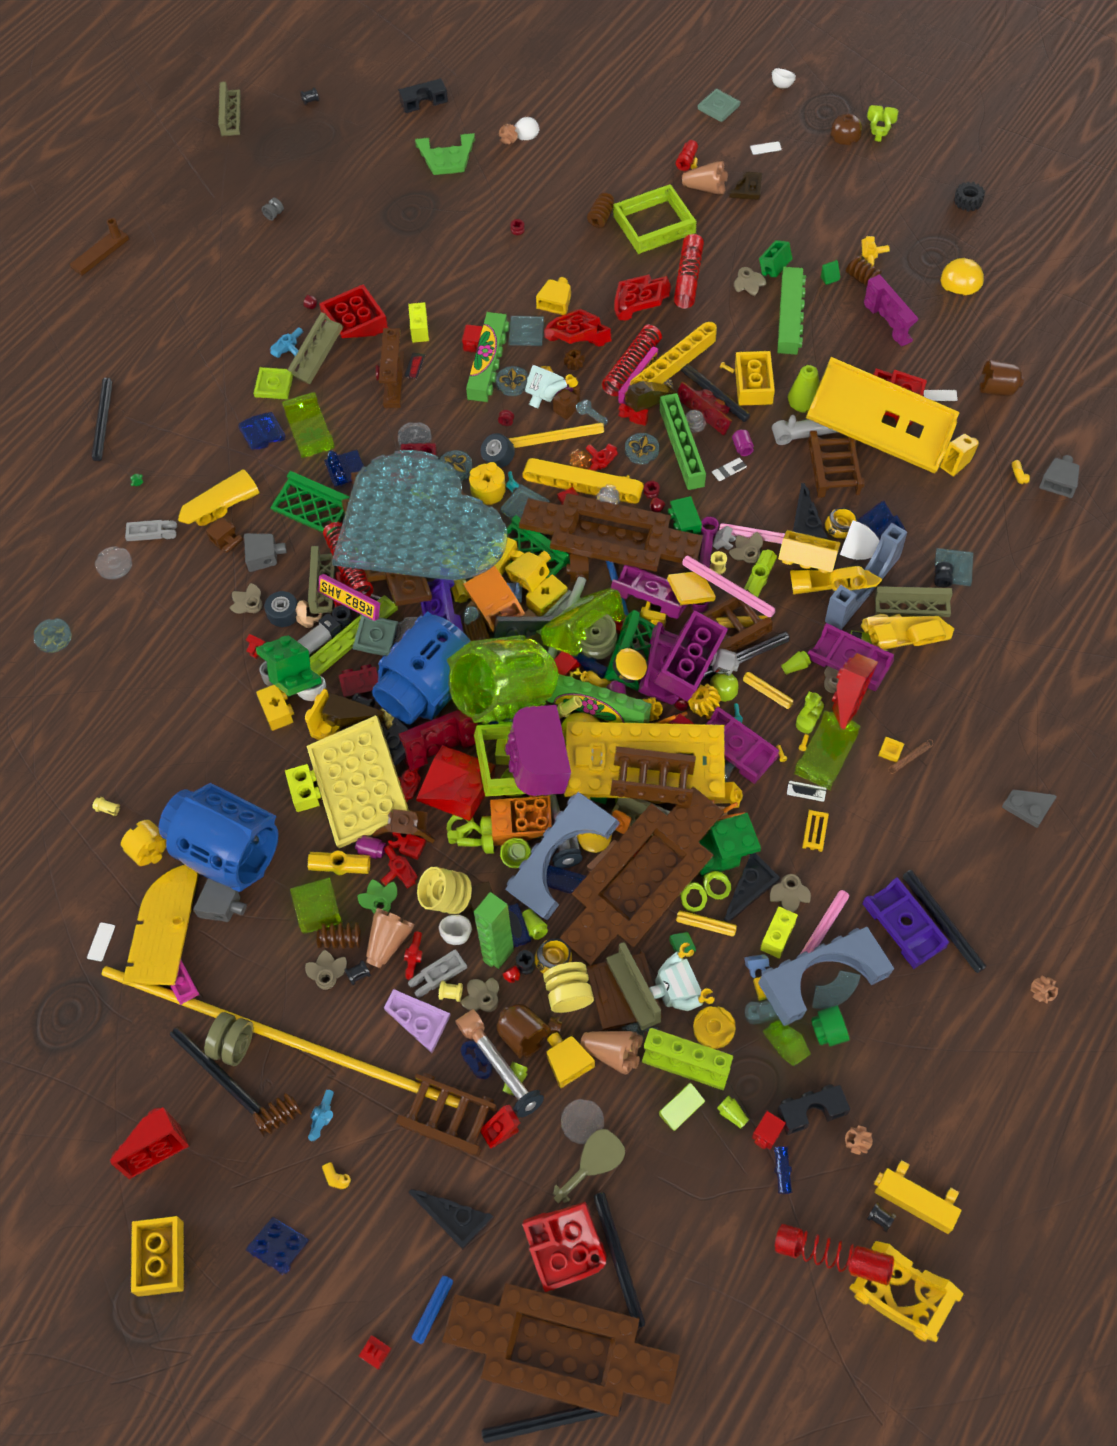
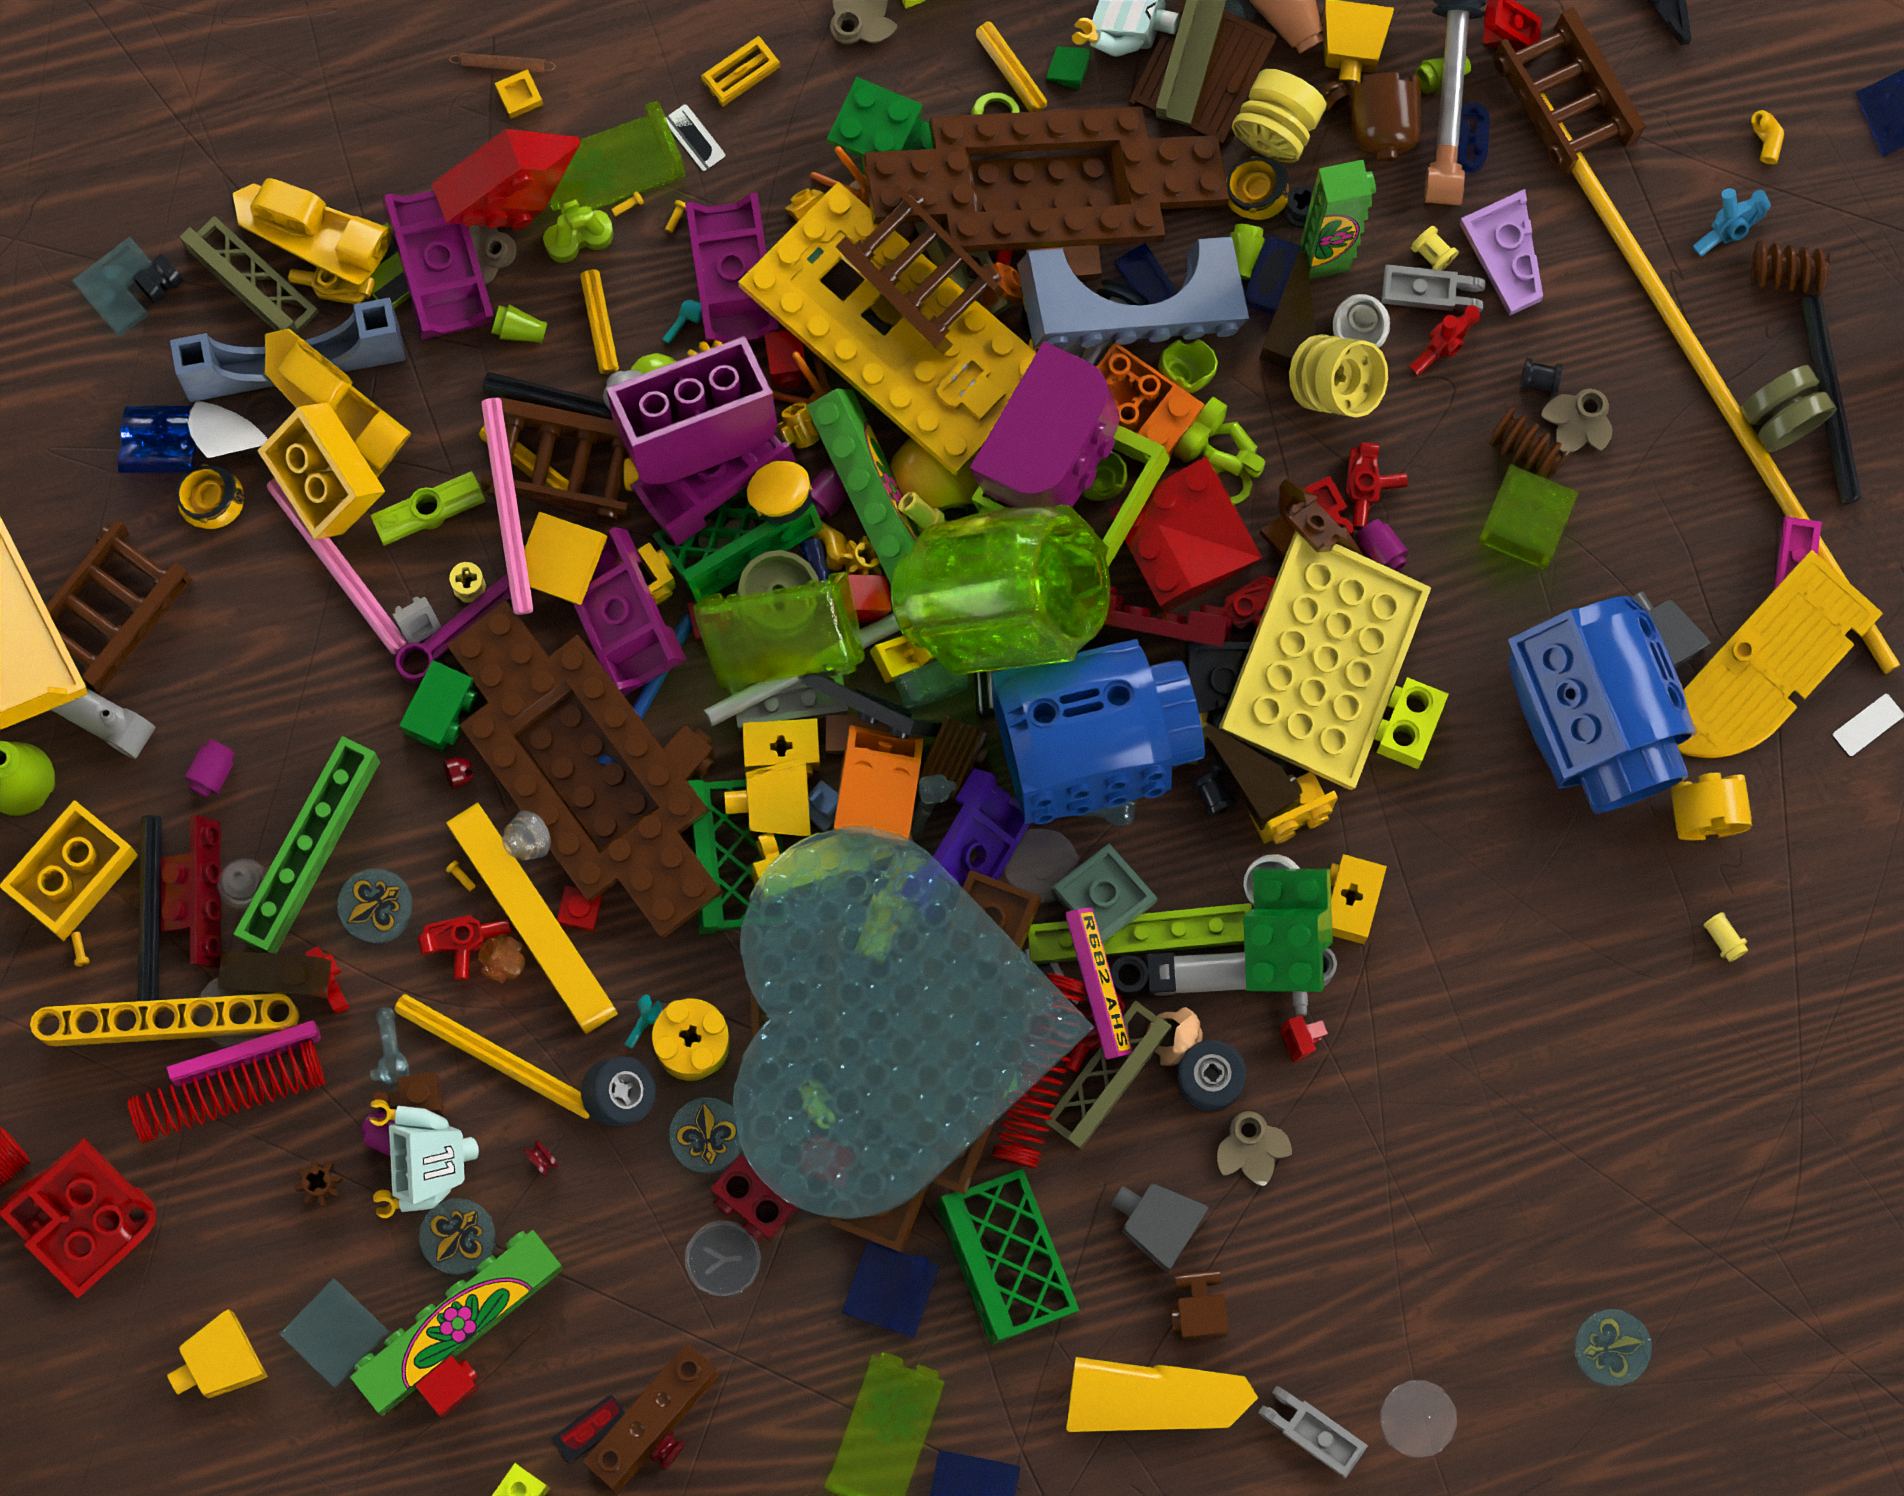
camera: 145 degrees left, 15 degrees up
yellow piece [308,851,371,875] -> none
dark red bracket [339,664,378,697] -> none
bright green plate [357,879,397,914] -> none
nougat cone [366,908,414,969] -> none
dark tan plate [461,978,499,1012] -> none
clear light blue tile [500,485,550,518] -> none
red slope [544,309,611,346] -> none
dark red bush [644,481,660,499] -> none
lime piece [703,871,731,899] -> none
white sticker [712,458,747,481] -> none
black wing [724,853,780,923] -> none
dark tan plate [729,532,763,563] -> none
black wing [793,483,827,539] -> none

